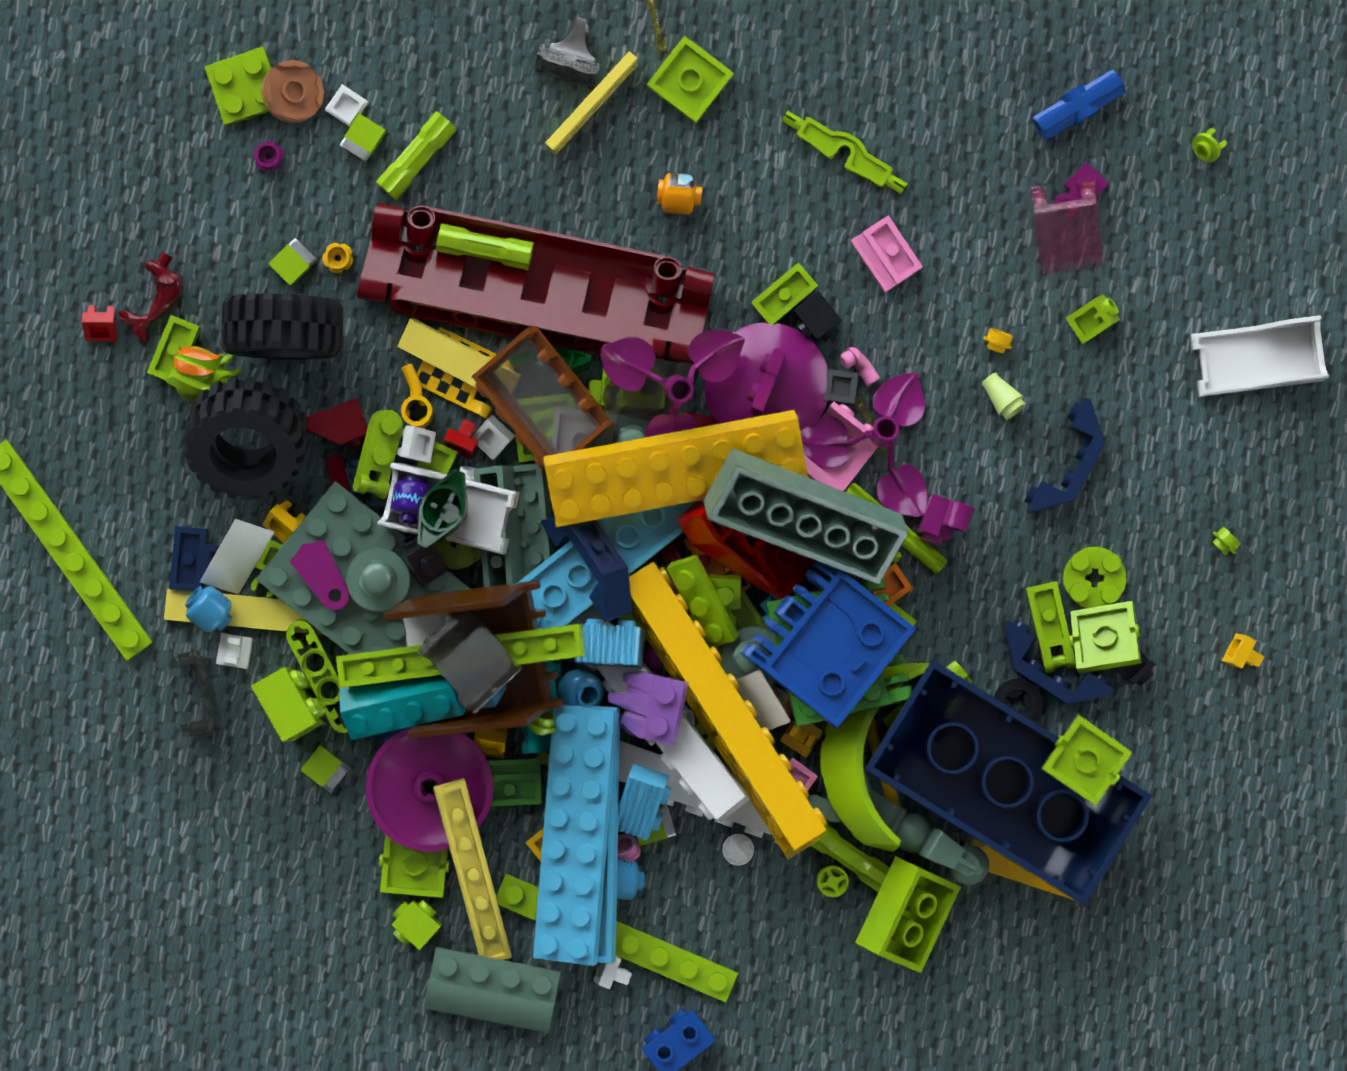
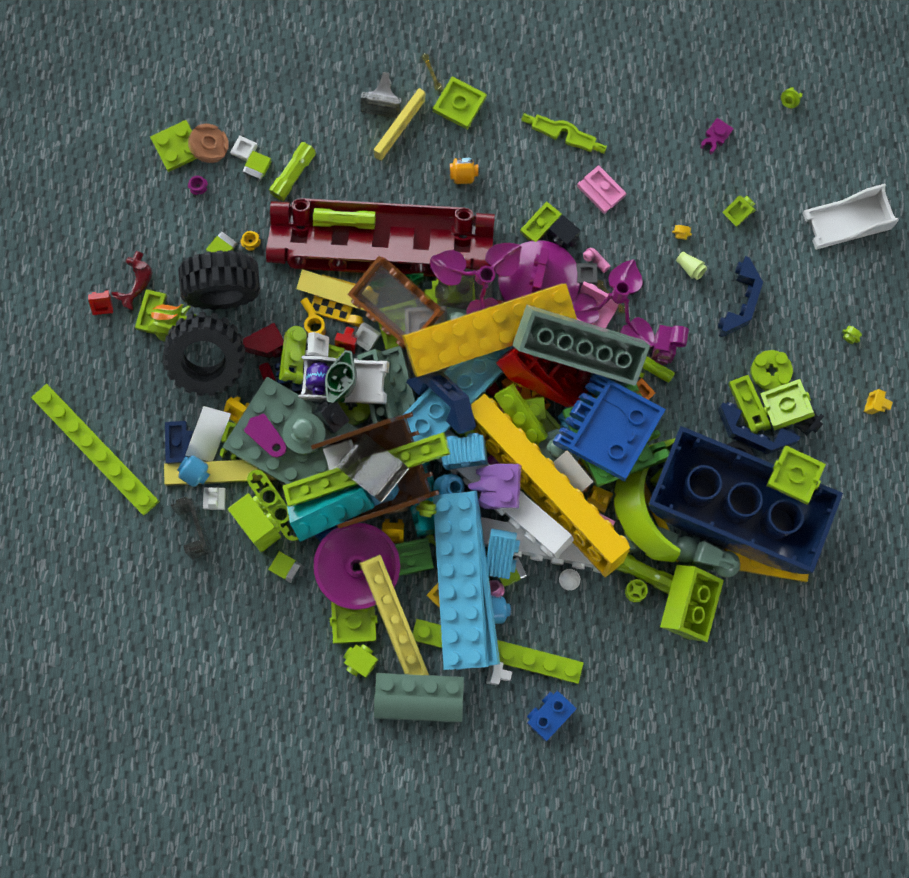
camera: 10 degrees left, 10 degrees down
clear pink flag [1030,178,1104,273] -> none
blue piece [1032,69,1127,141] -> none

